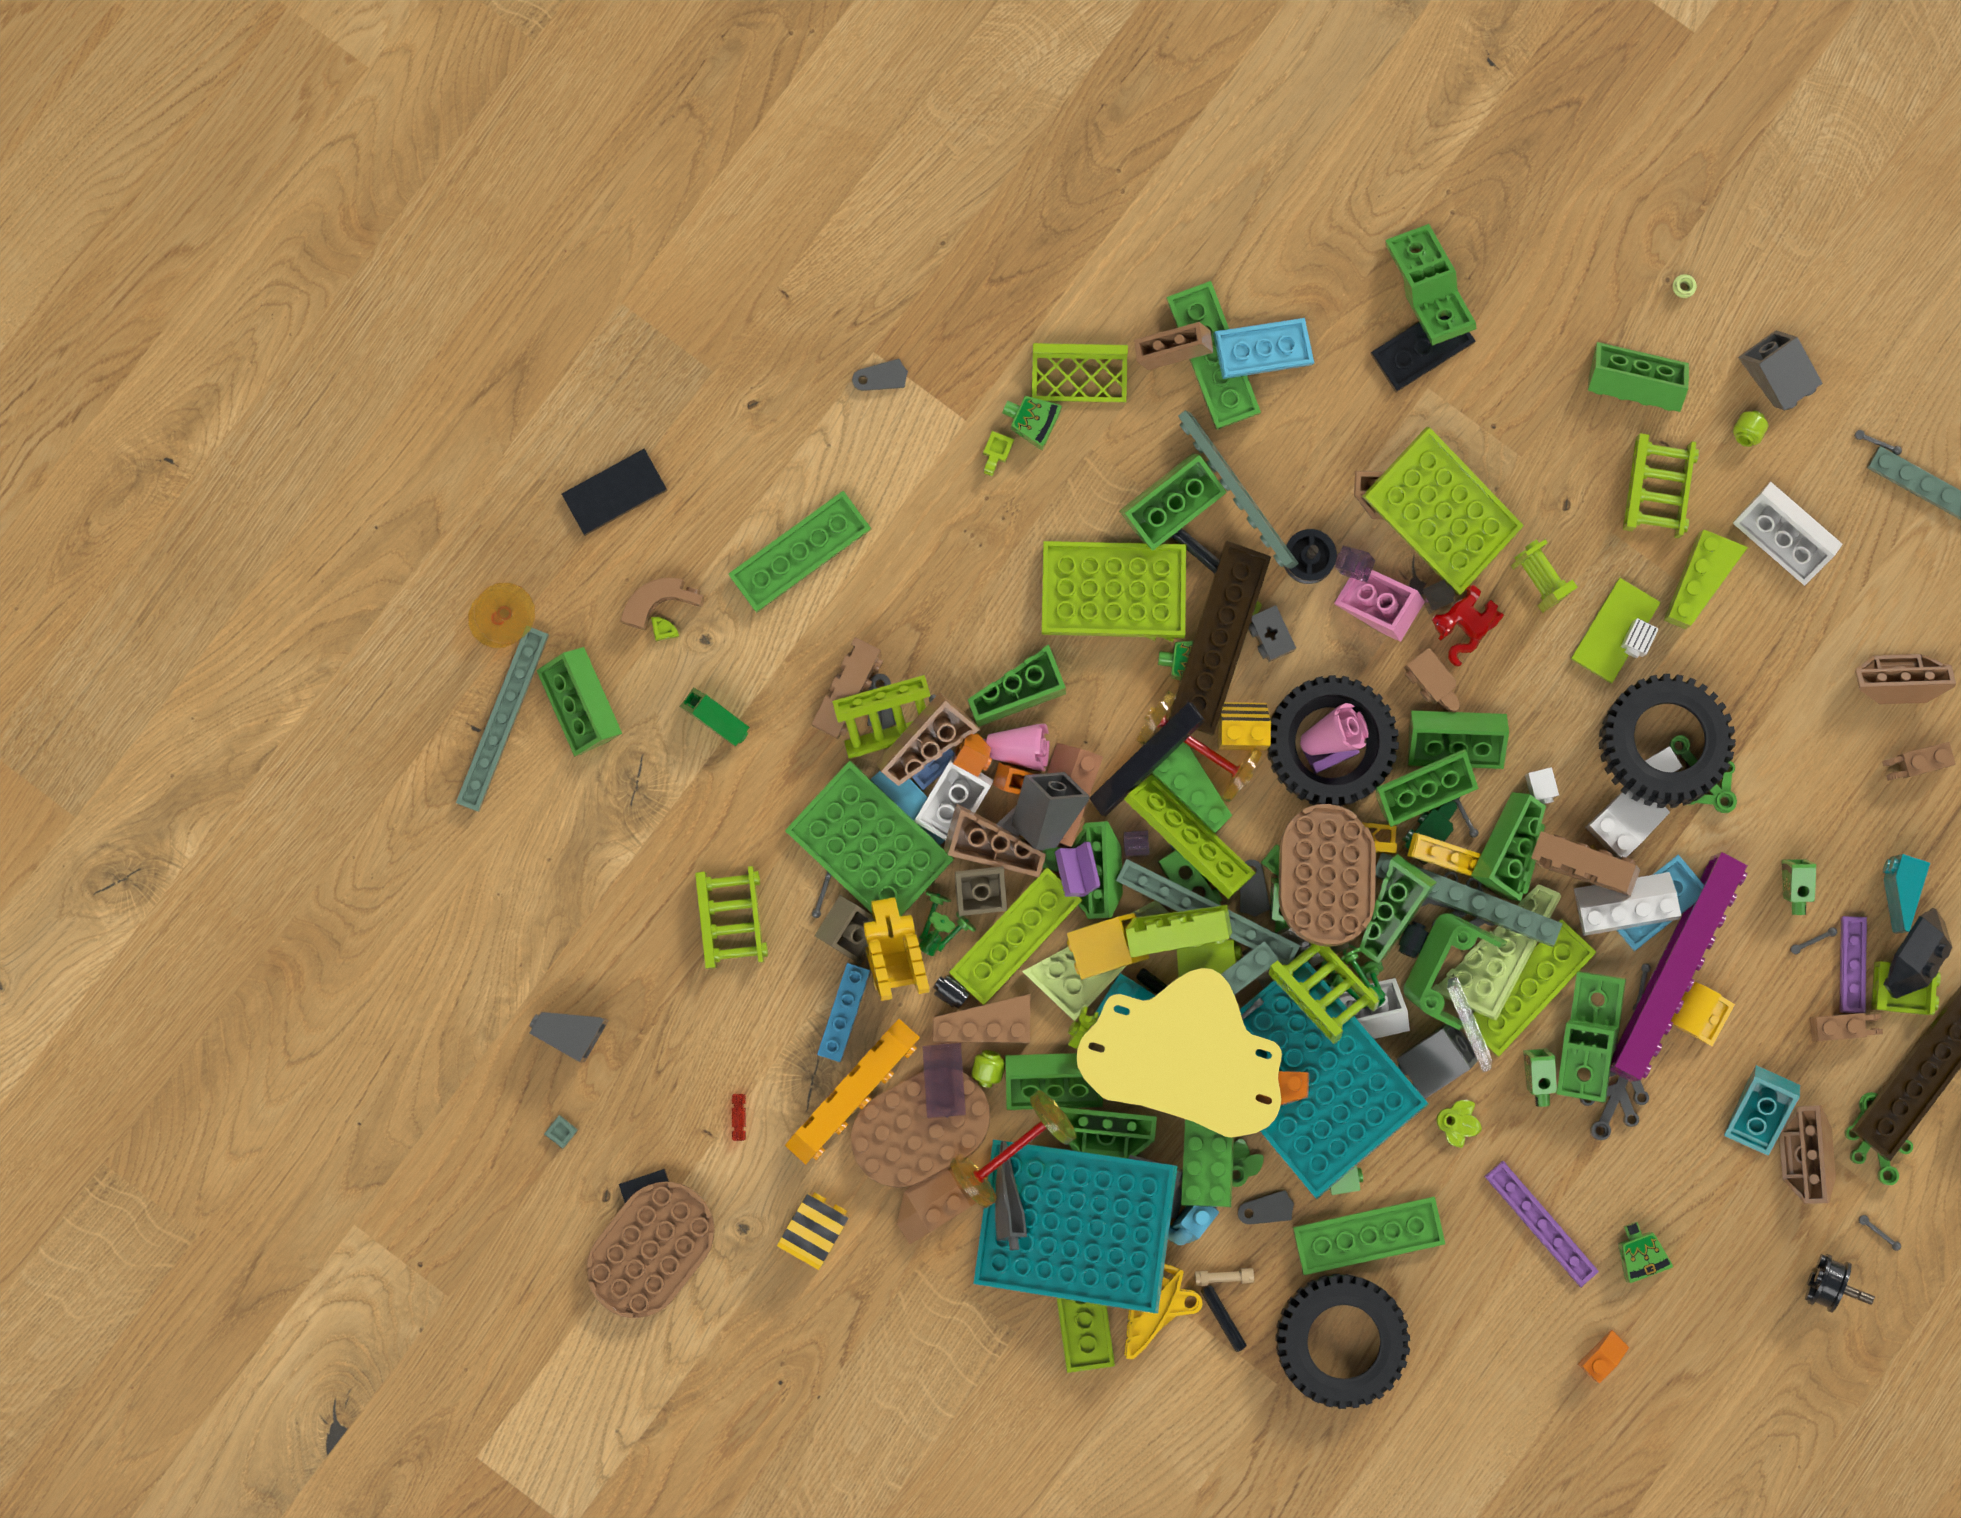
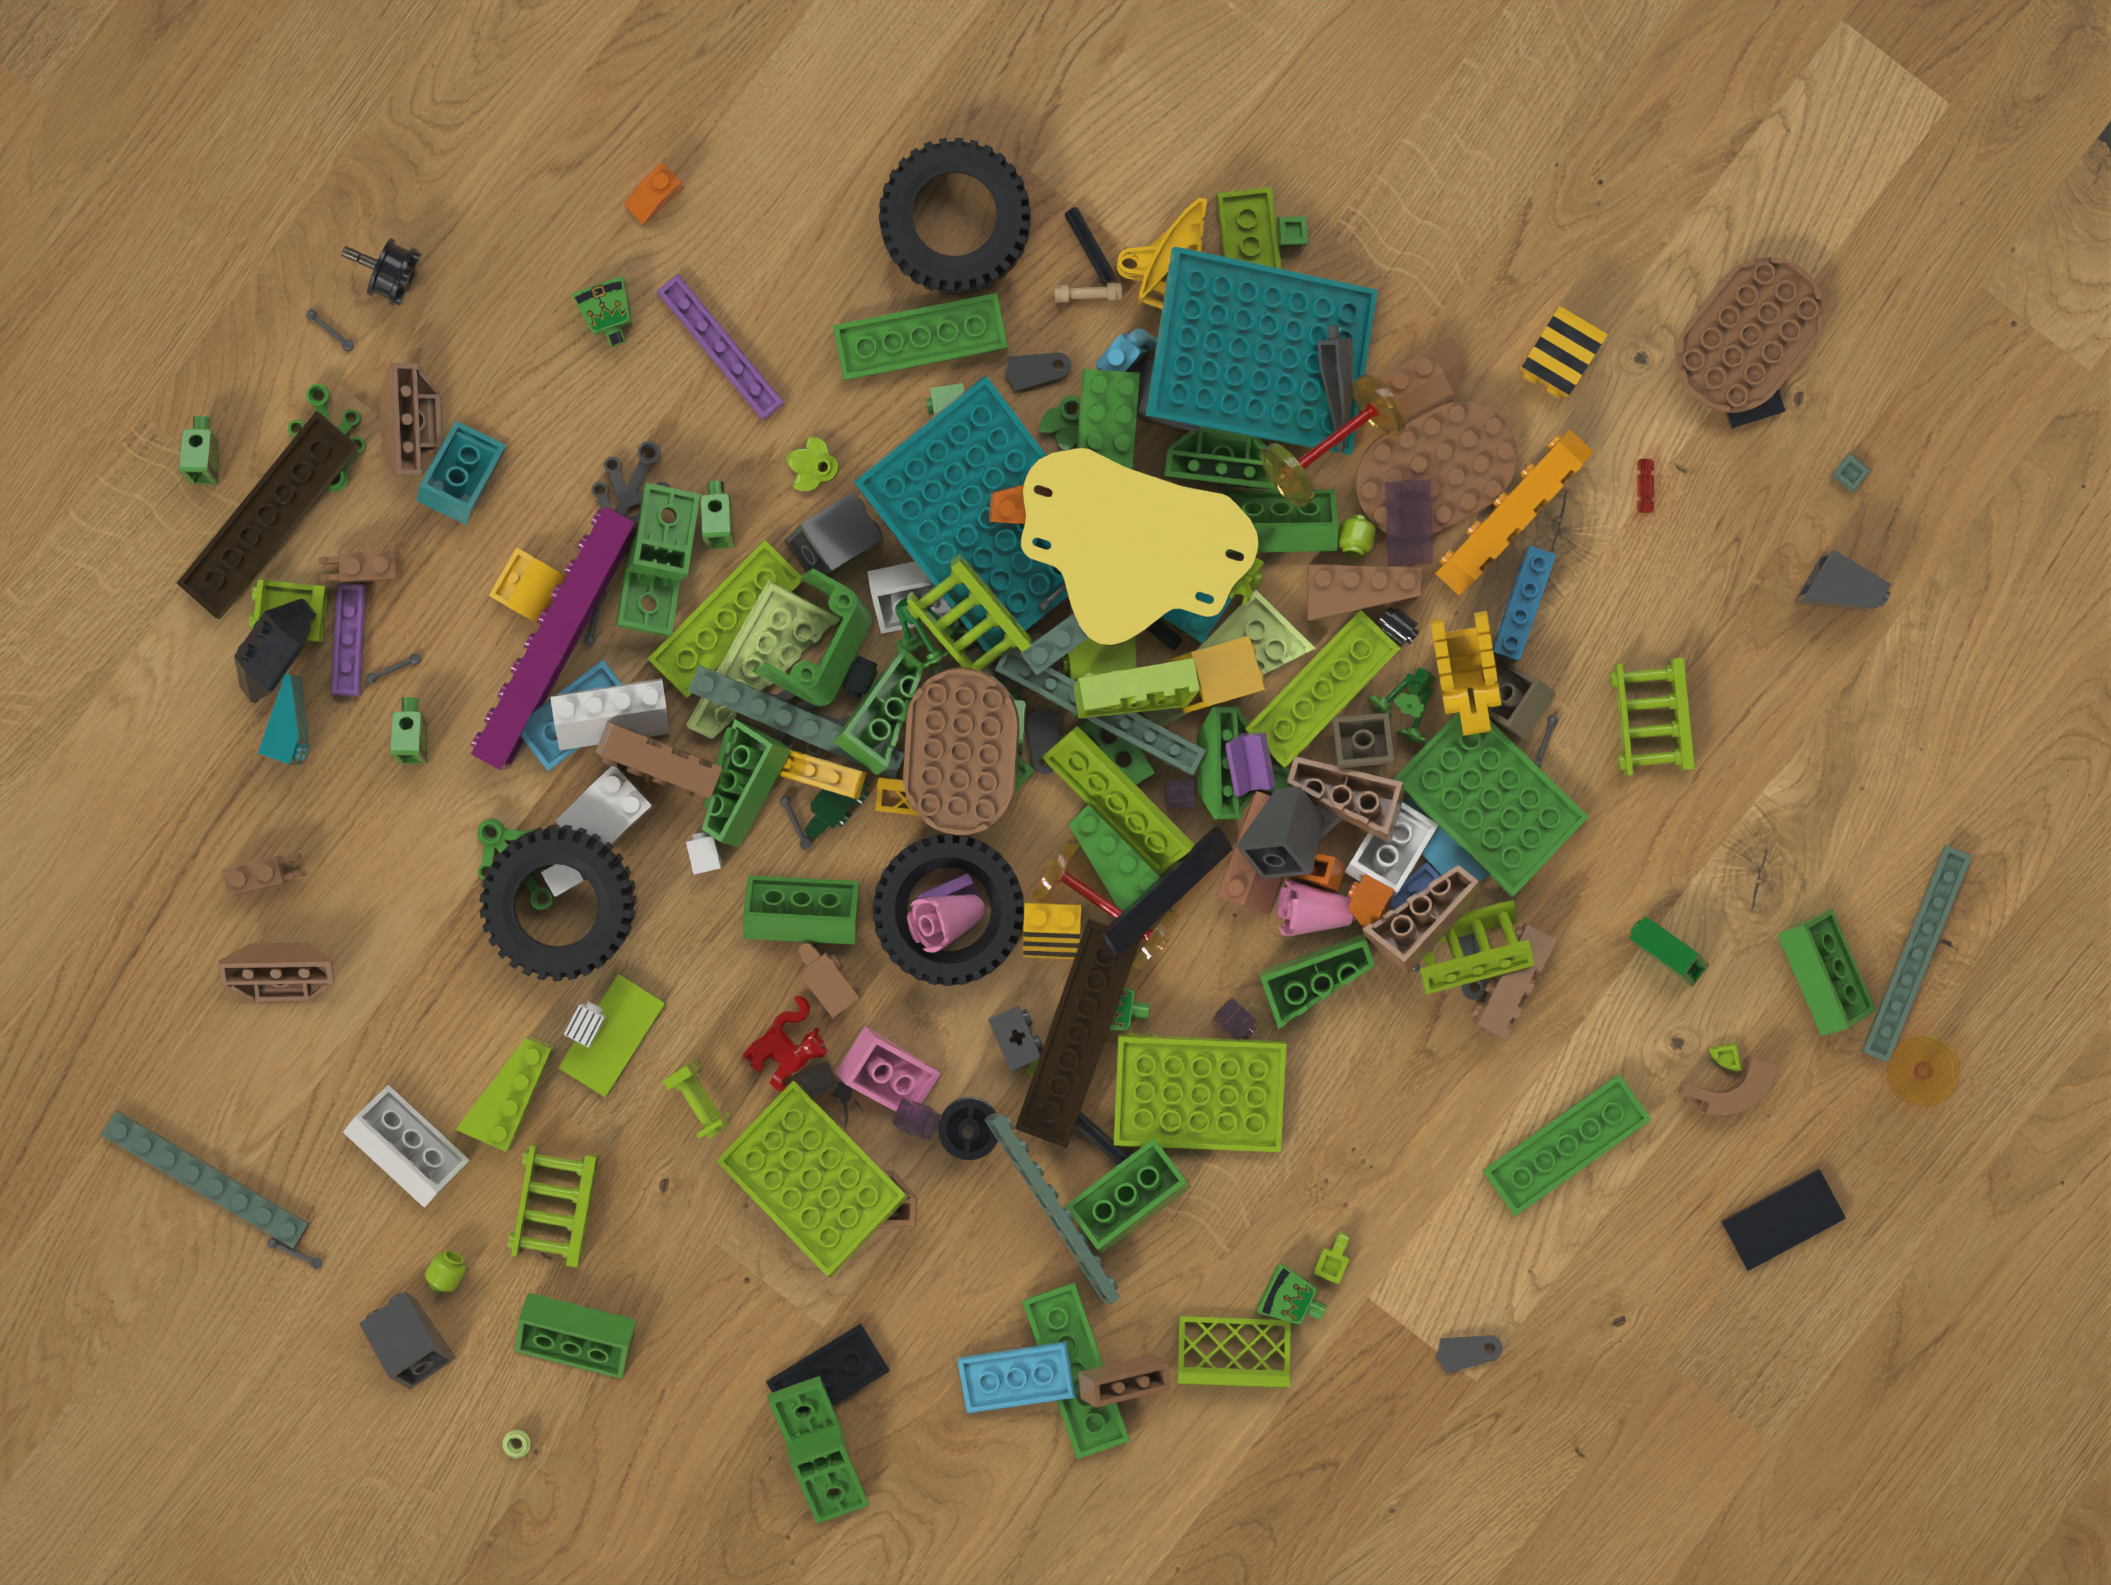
camera: 175 degrees right, 5 degrees up
bright green slope [1375,749,1479,827] -> none
clear tile [1447,977,1492,1072] -> none
none -> brick [1212,997,1256,1040]
none -> bright green plate [1277,216,1309,247]

